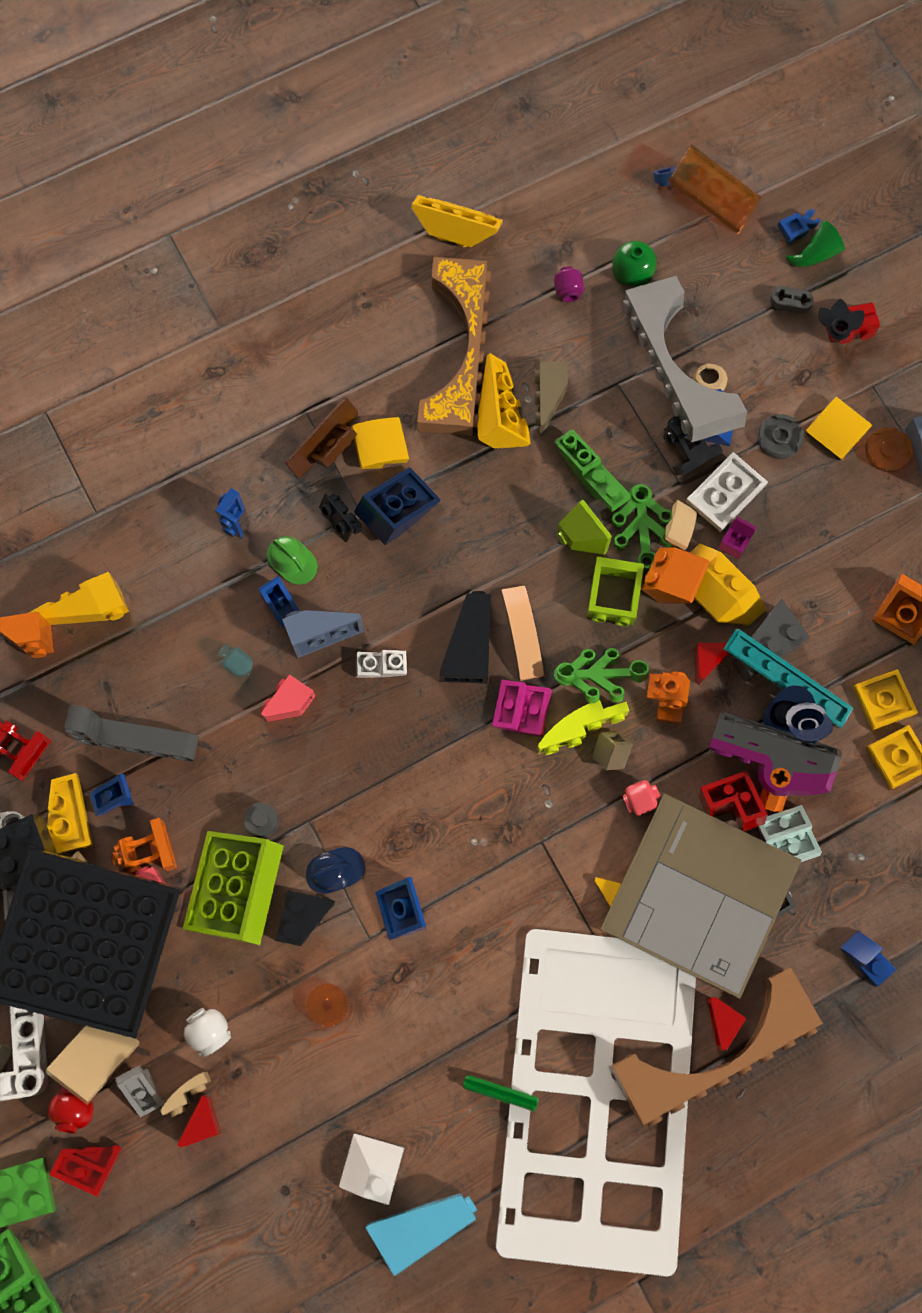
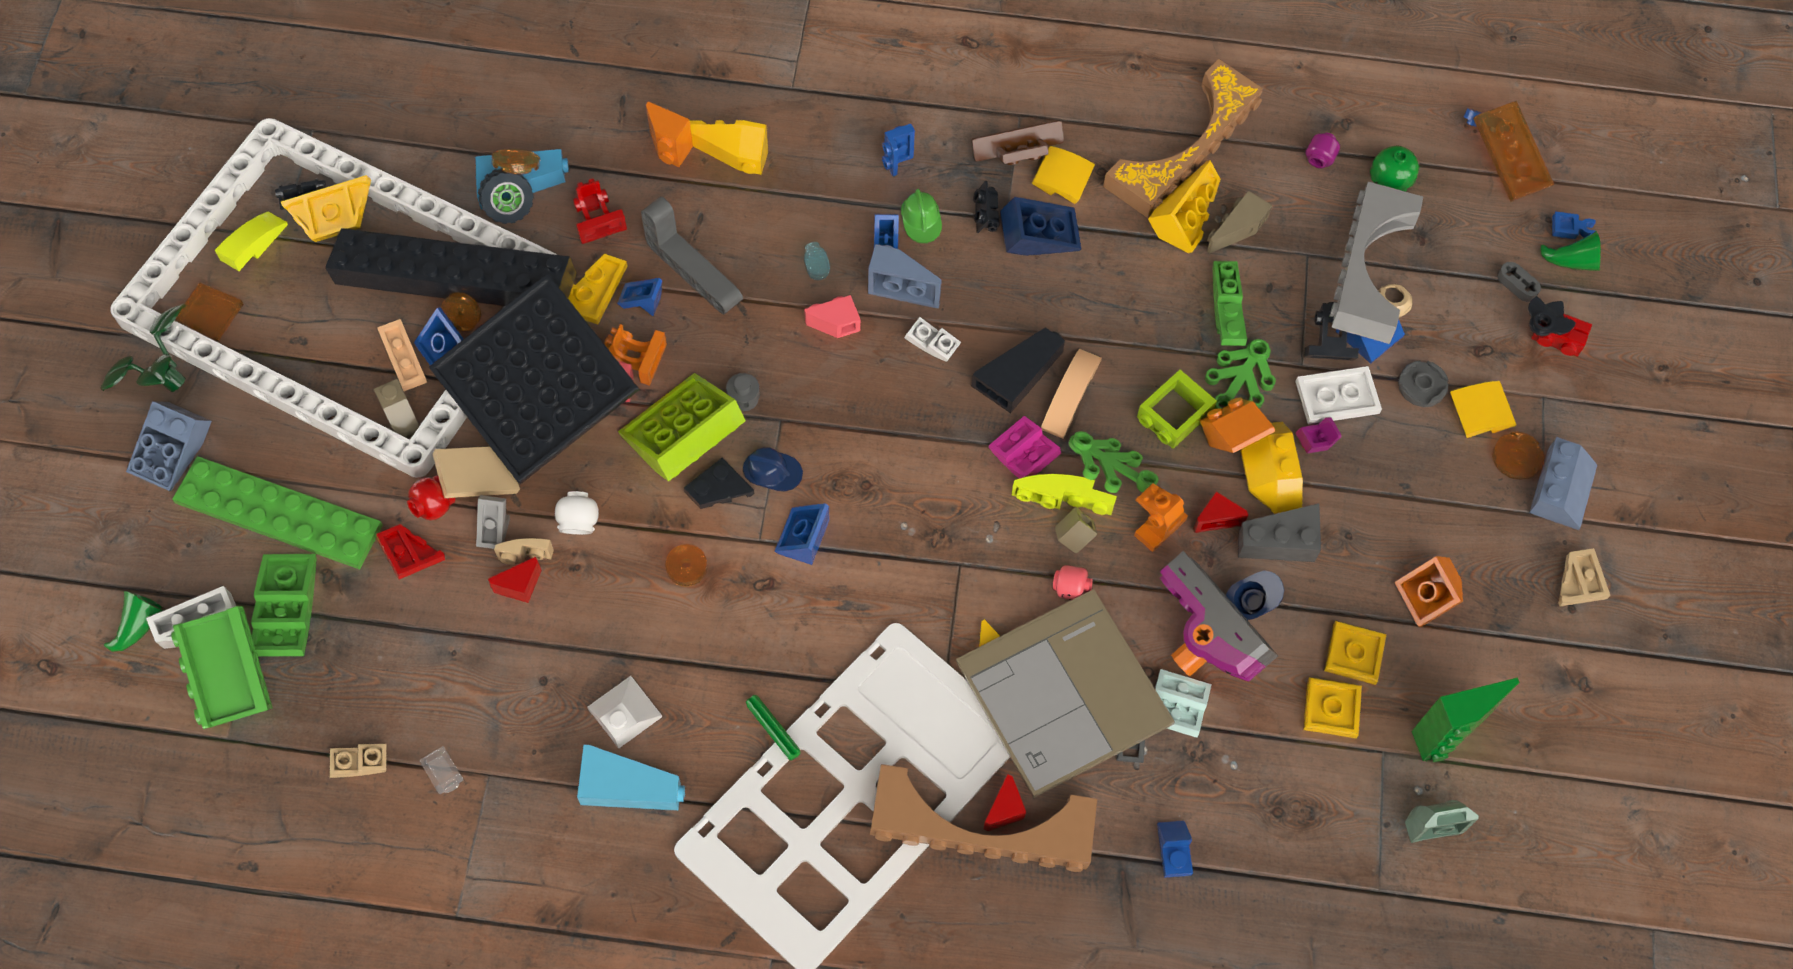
camera: 35 degrees right, 10 degrees down
yellow wedge [411,195,503,247] -> none
lime slope [557,500,612,555] -> none
tan slope [665,500,697,550] -> none
red brick [699,770,768,832] -> none
teal tile [723,629,854,728] -> none
dark blue piece [786,702,833,744] -> none

